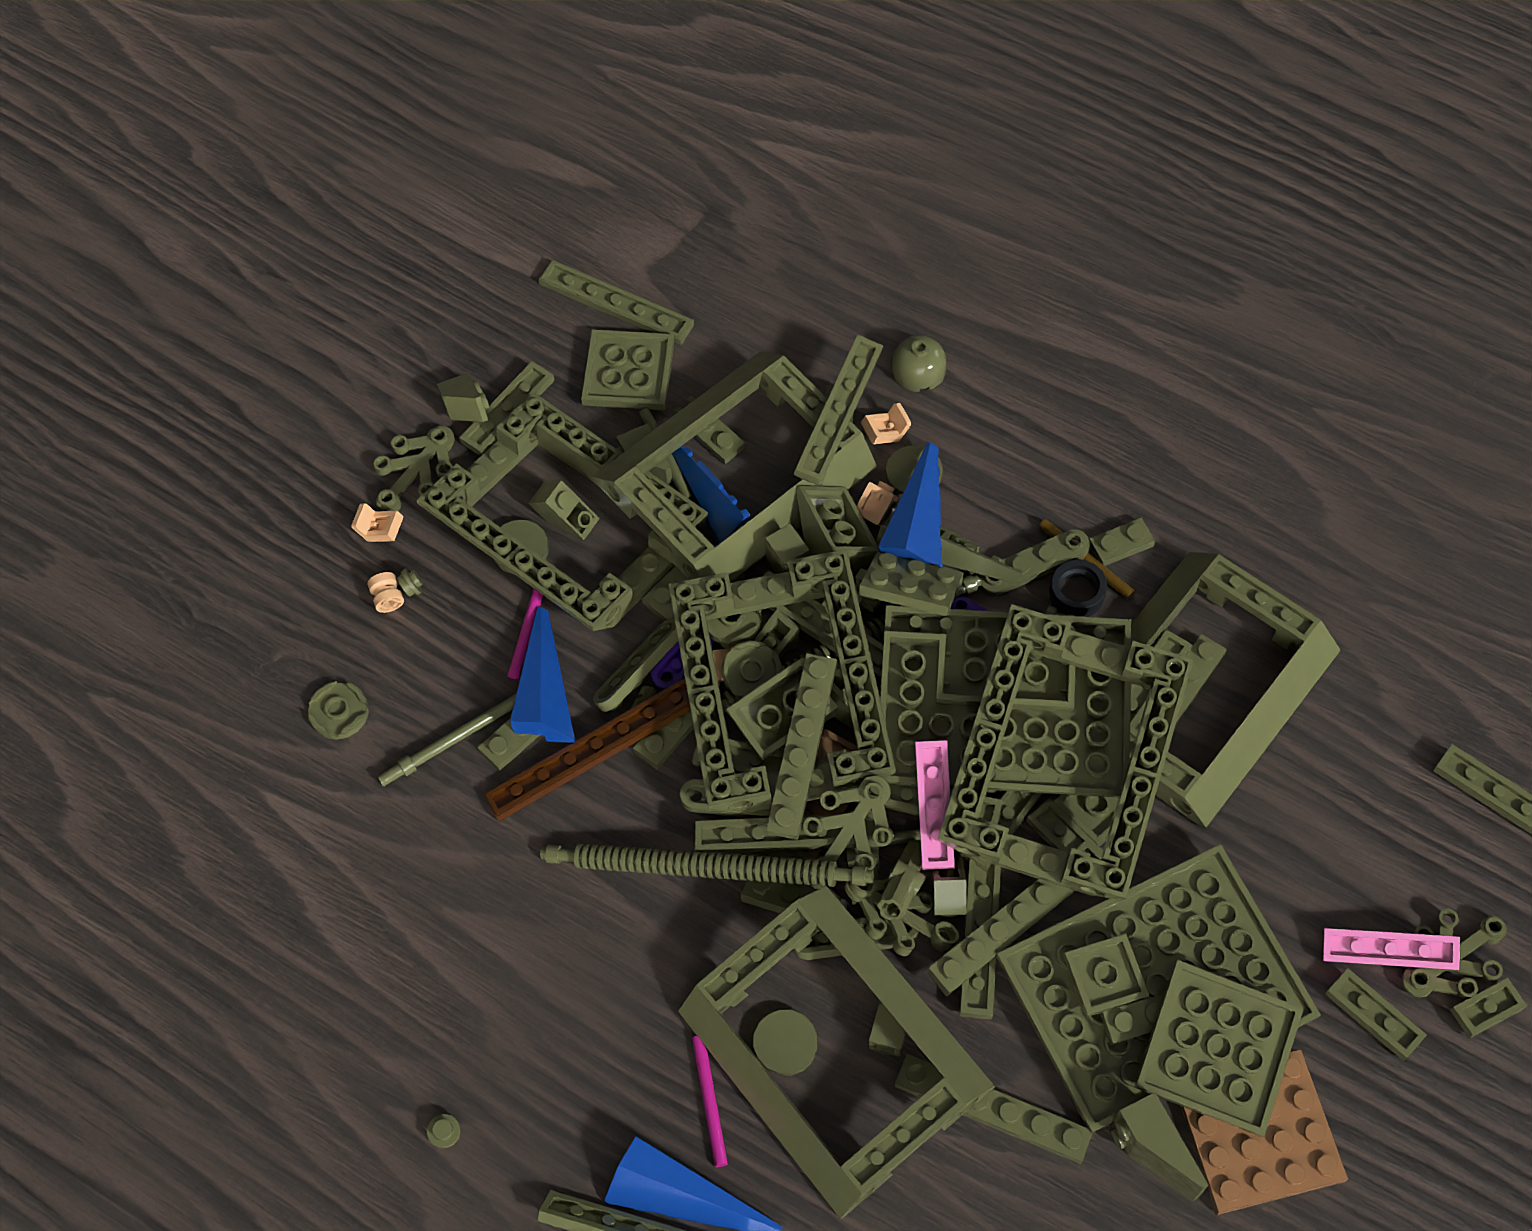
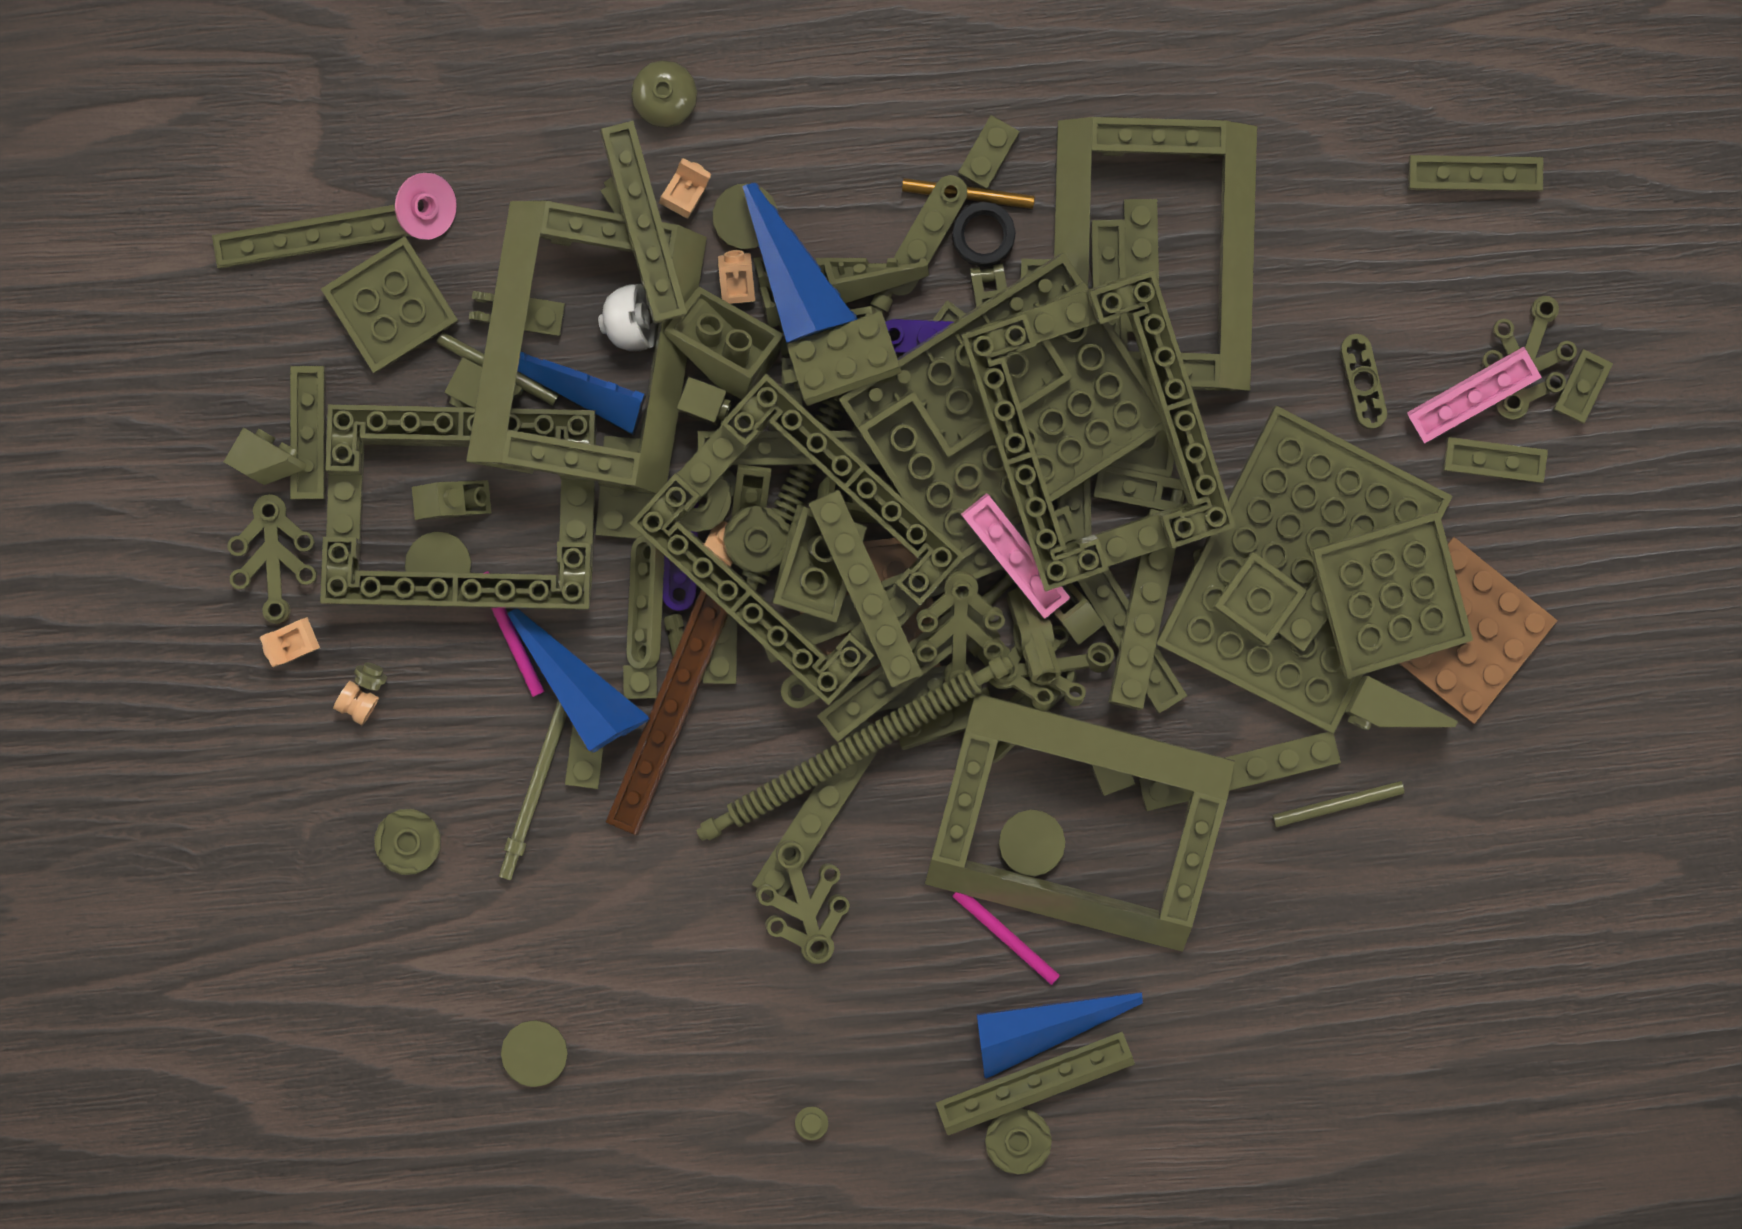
camera: 35 degrees left, 25 degrees up
none -> bright pink dish [395,173,457,239]
none -> olive tile [501,1020,568,1087]
none -> white cylinder [598,284,657,351]
none -> olive plate [623,665,658,699]
none -> olive plate [752,721,880,897]
none -> olive plant [756,840,850,964]
none -> olive bar [1272,781,1405,828]
none -> olive beam [1340,334,1387,429]

